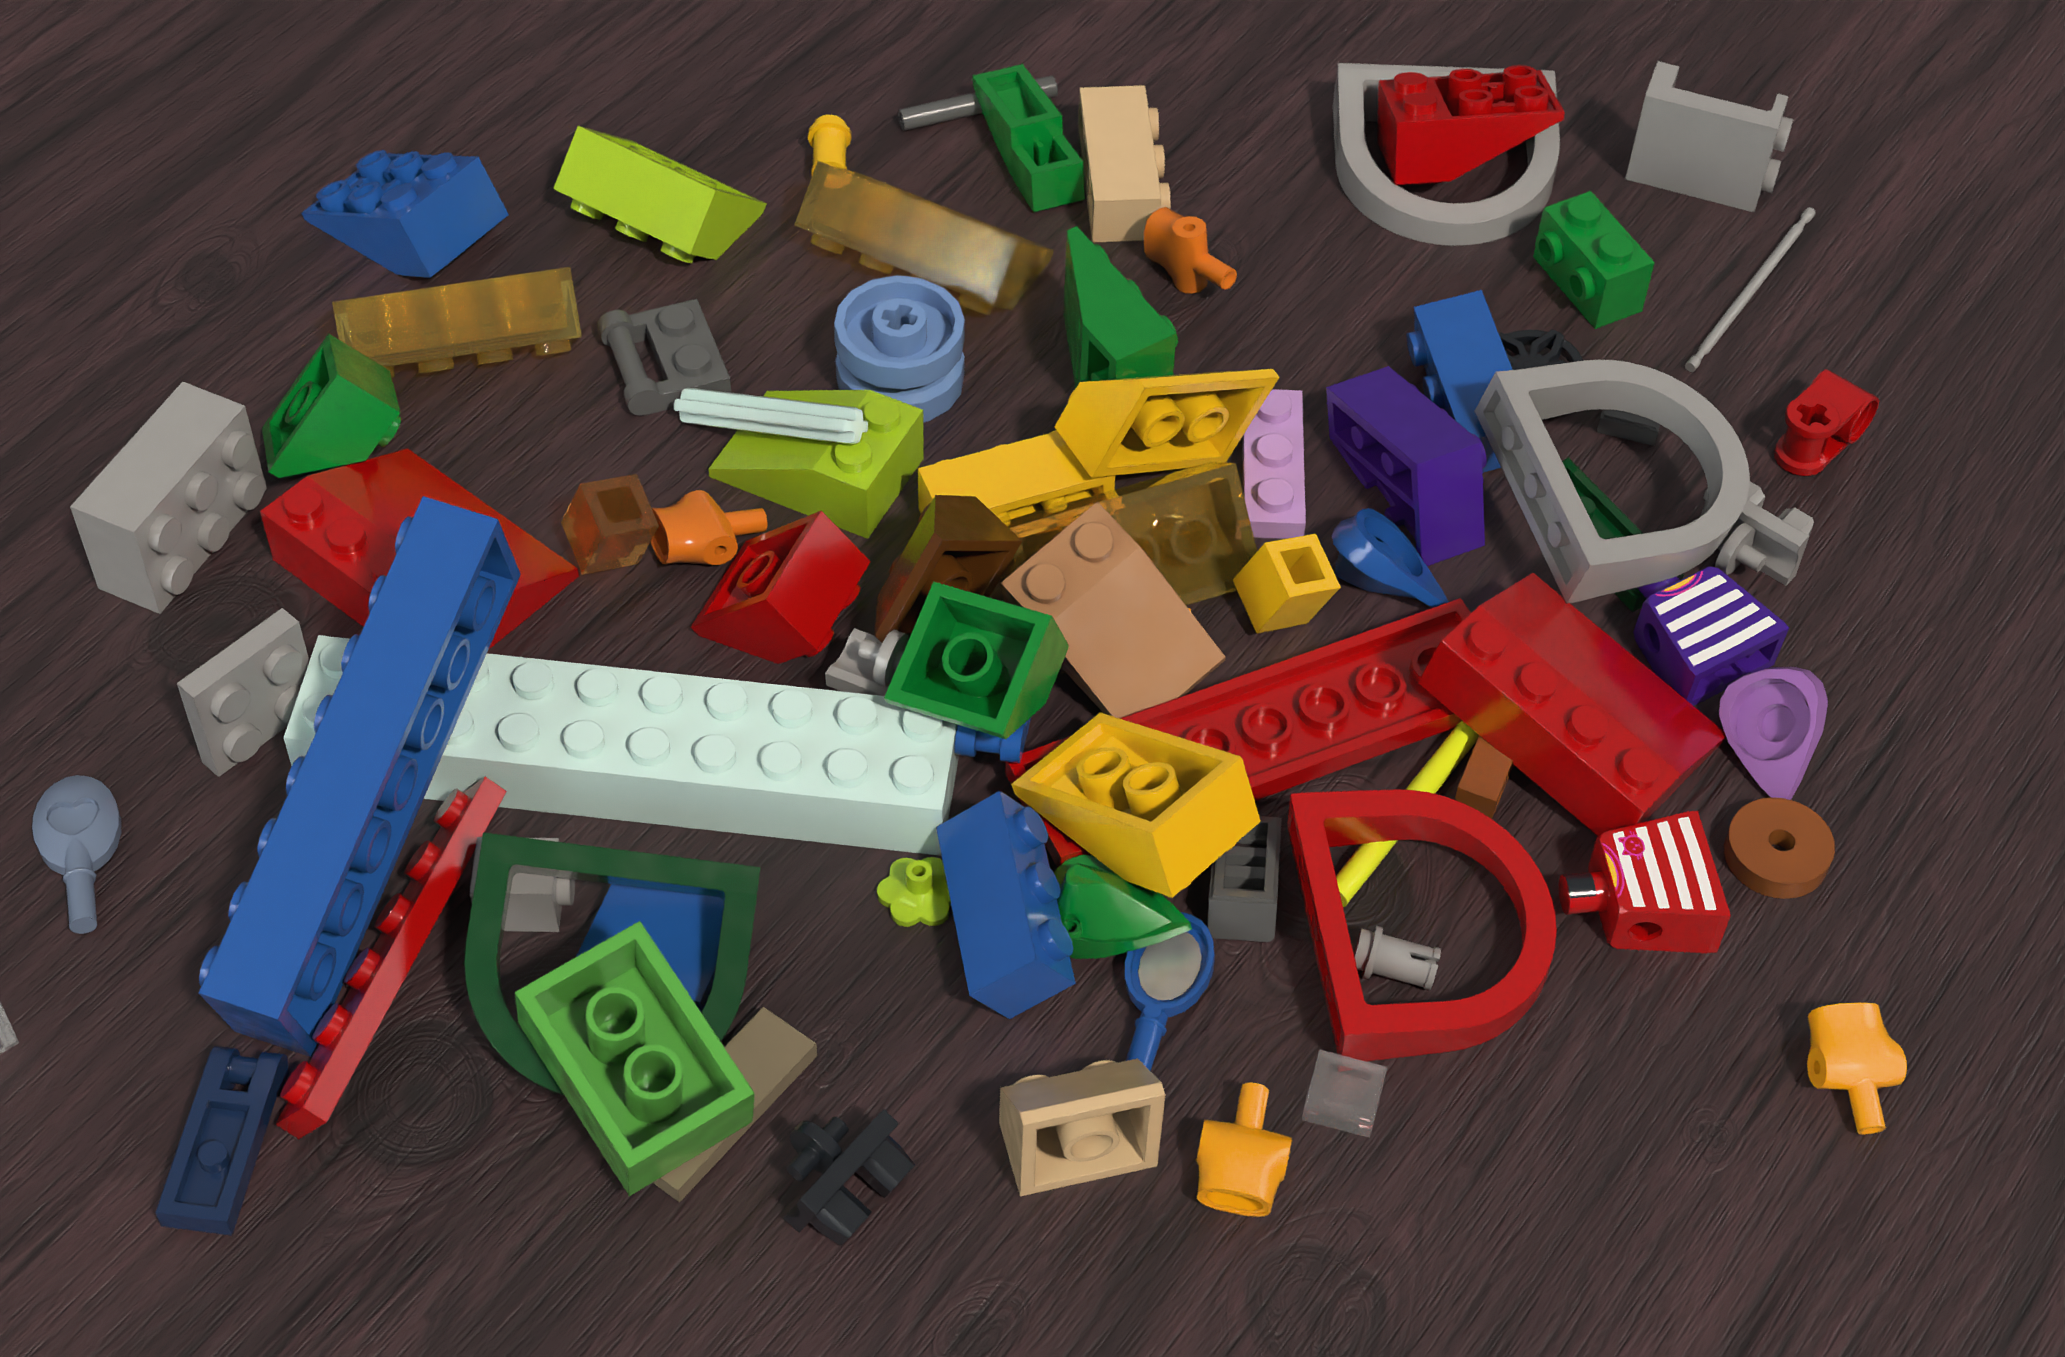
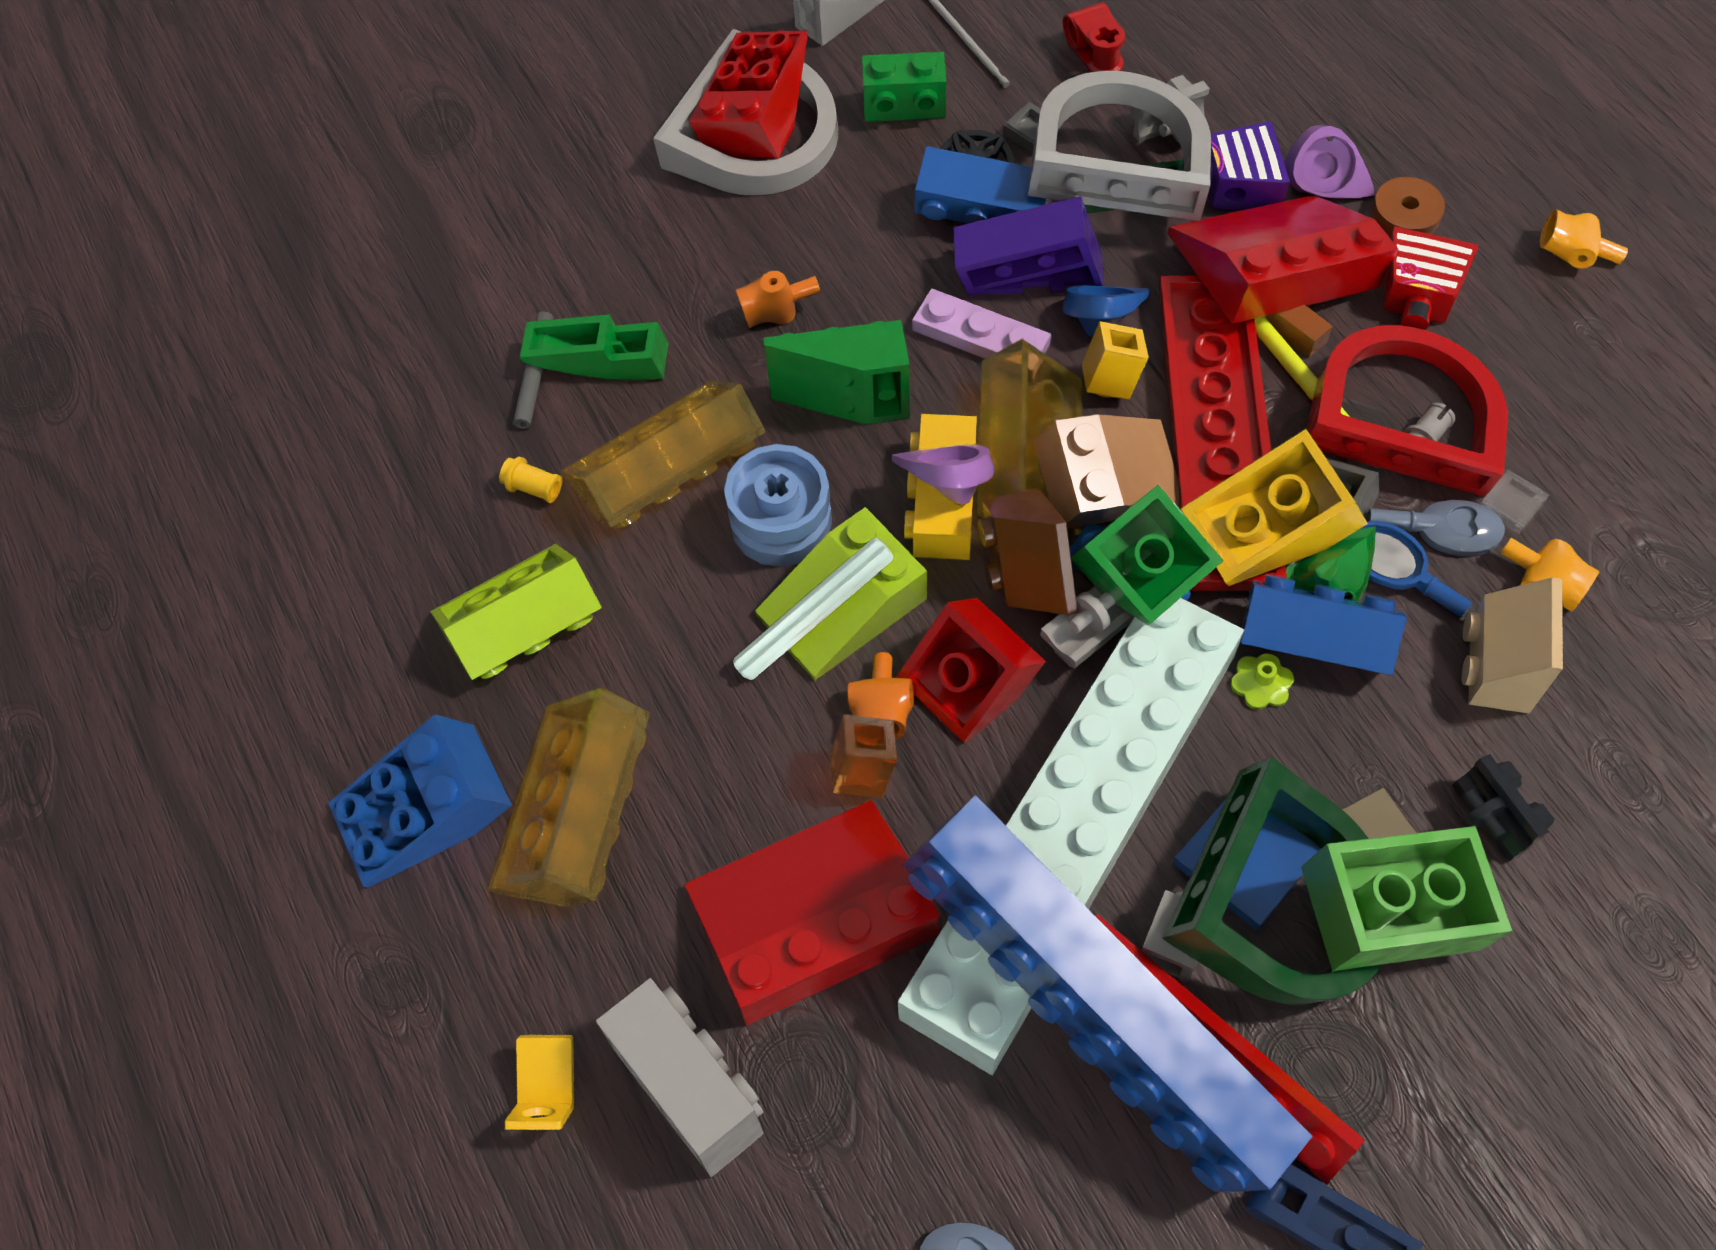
camera: 60 degrees left, 10 degrees up
light grey plate [177,608,309,777] -> none
green slope [262,333,401,478] -> none
dark grey plate [597,299,731,416] -> none
yellow slope [1054,369,1279,478] -> none
tan brick [1078,85,1171,242] -> none
none -> yellow bracket [505,1035,574,1130]
none -> medium lavender piece [892,445,995,504]
none -> sand blue piece [1366,500,1505,557]

